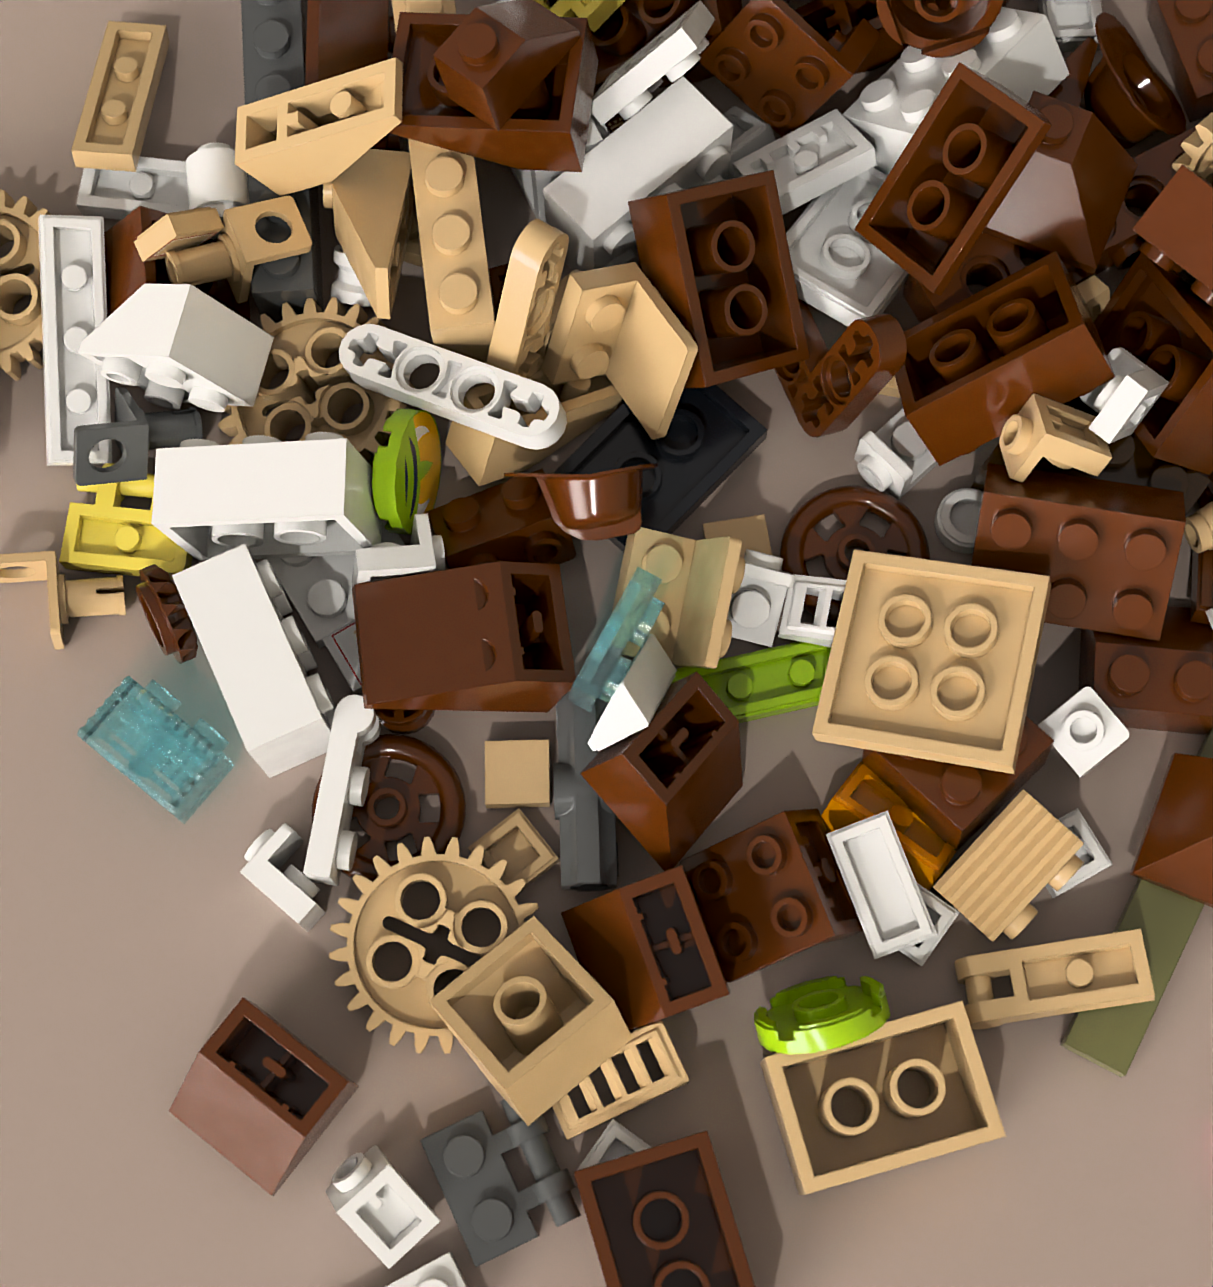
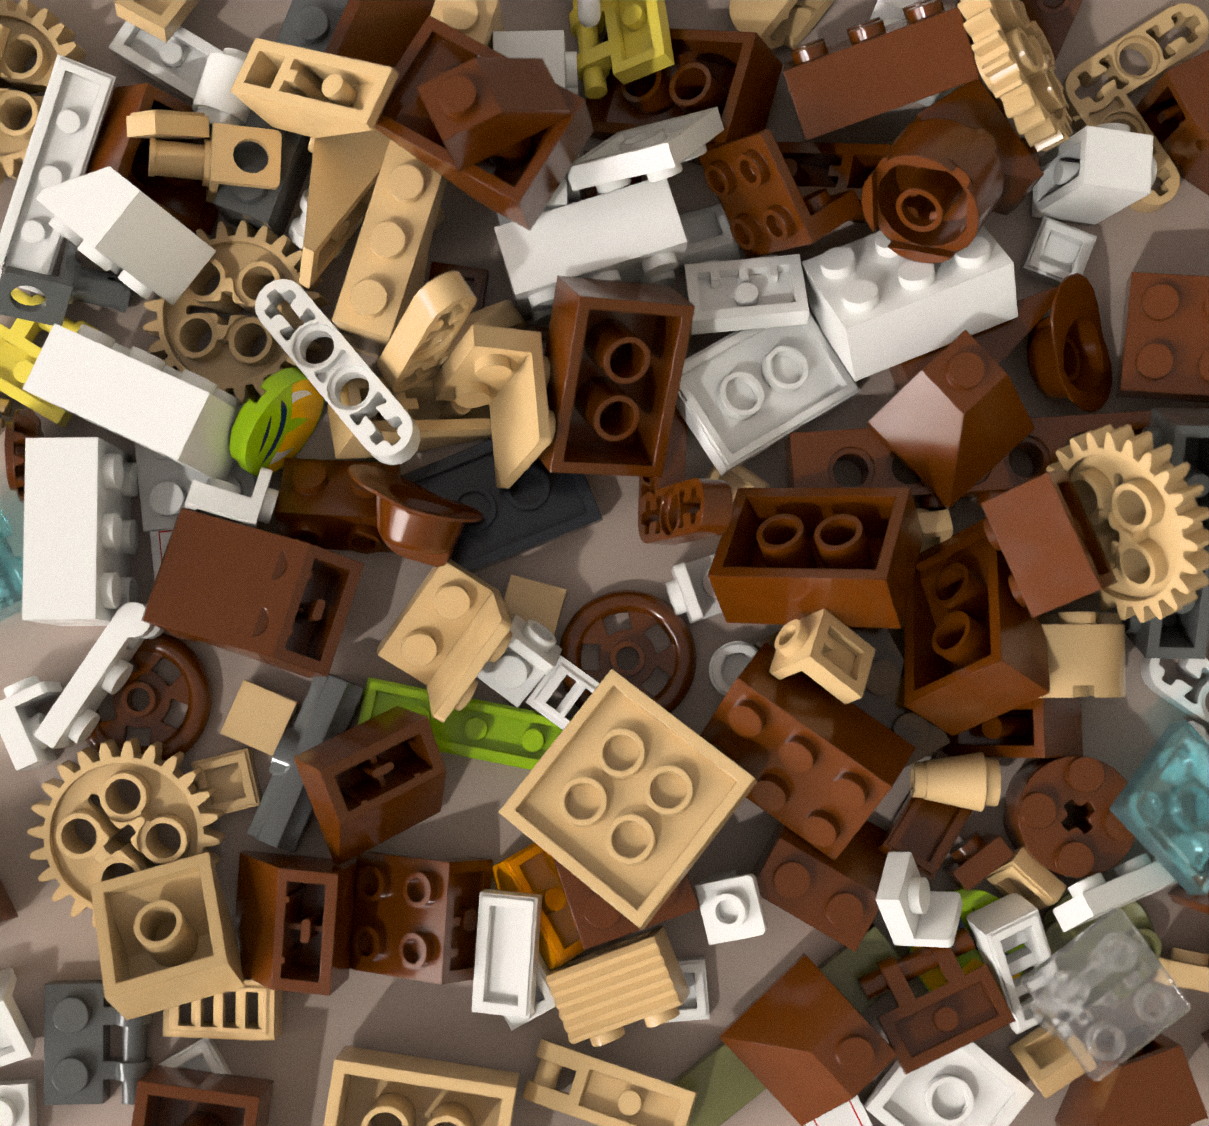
camera: 25 degrees right, 10 degrees up
clear light blue plate [568,567,665,713] -> none
white slope [588,634,677,751] -> none
lime tile [754,976,891,1054] -> none
reddish brown slope [854,62,1052,296] -> none
white bracket [1080,347,1170,444] -> none

